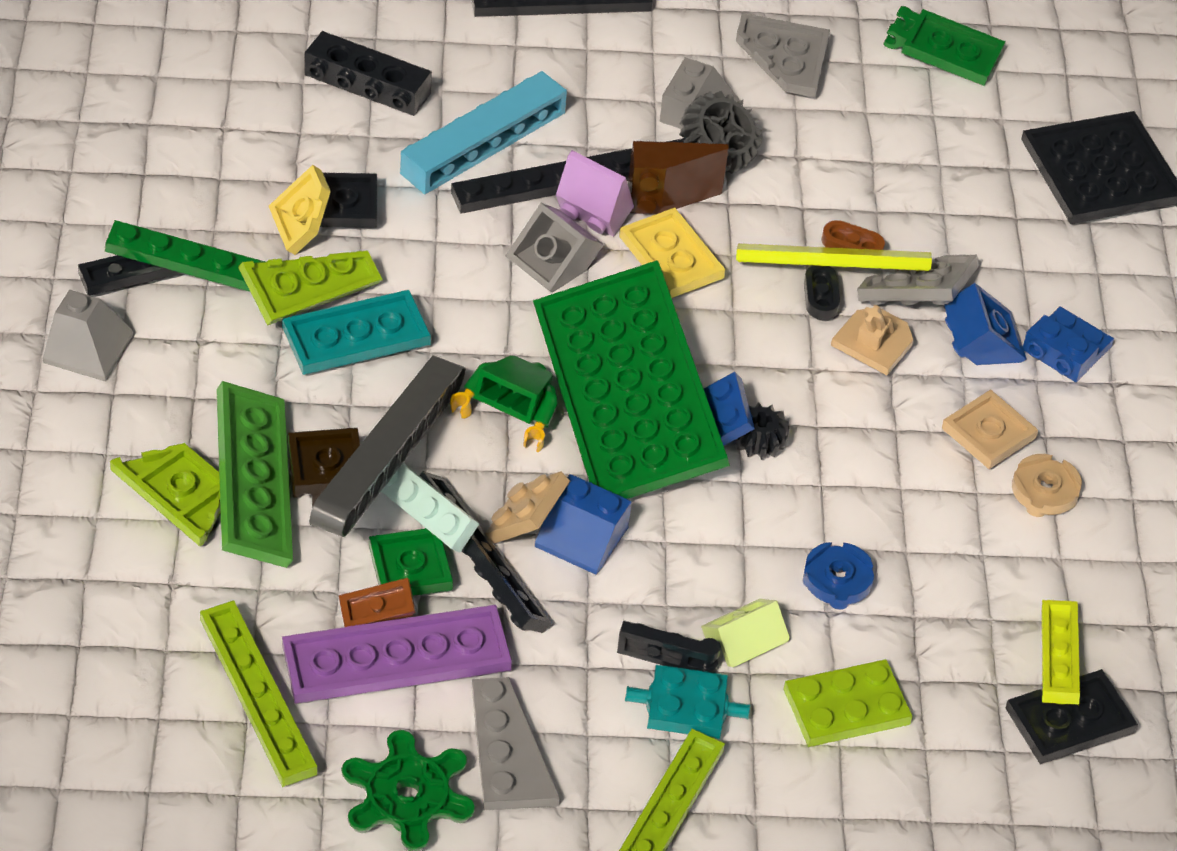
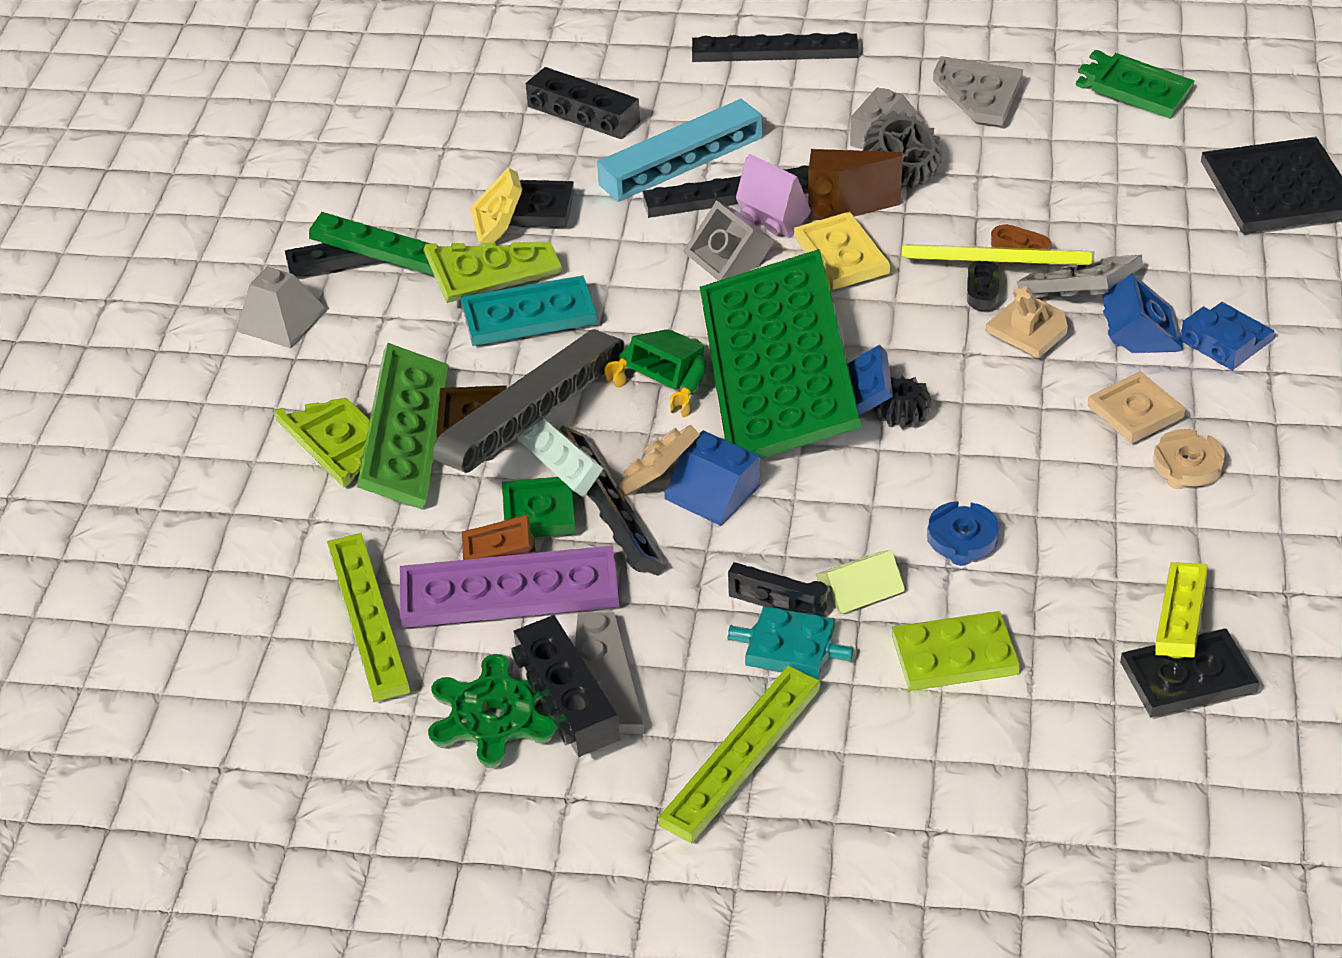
camera: 15 degrees right, 5 degrees down
none -> black brick [511,615,621,758]

